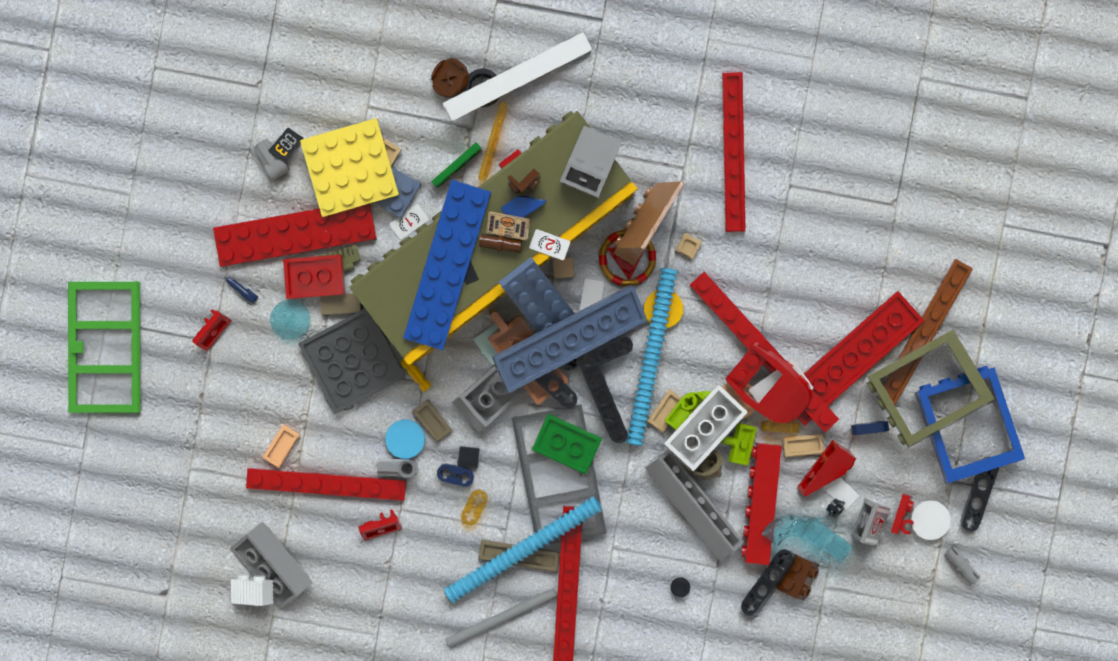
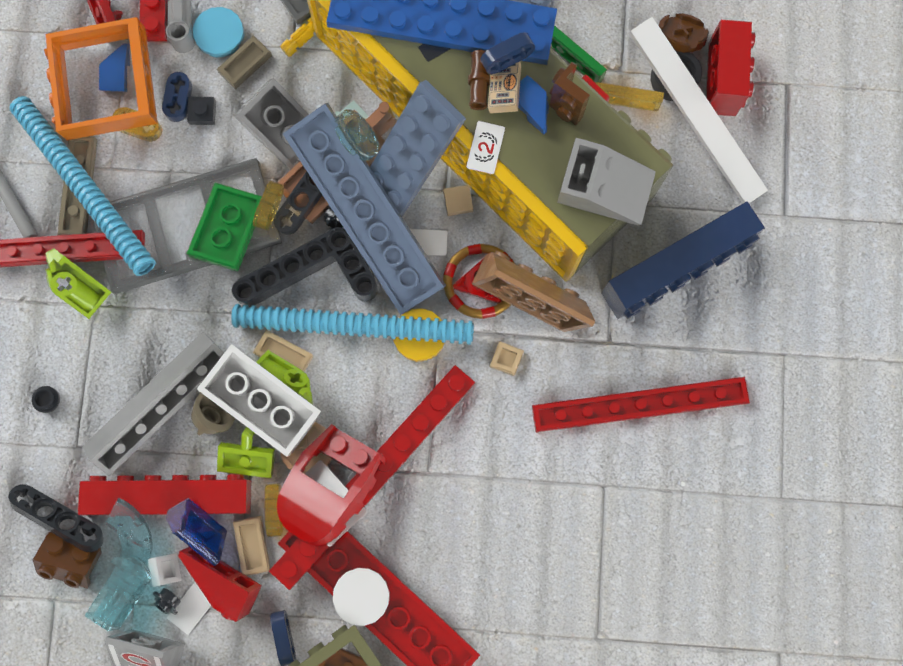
camera: 85 degrees right, 10 degrees down
none -> orange window [44,17,158,140]
none -> lime piece [45,248,111,319]
none -> blue slope [99,43,130,92]
none -> white plate [148,553,182,587]
none -> clear blue tile [166,498,227,566]
none -> clear yellow beam [253,181,284,231]
none -> white tile [333,568,390,626]
none -> clear light blue tile [335,109,379,161]
none -> dark blue beam [480,32,535,74]
none -> dark blue brick [601,201,765,319]
none -> red brick [706,19,756,116]

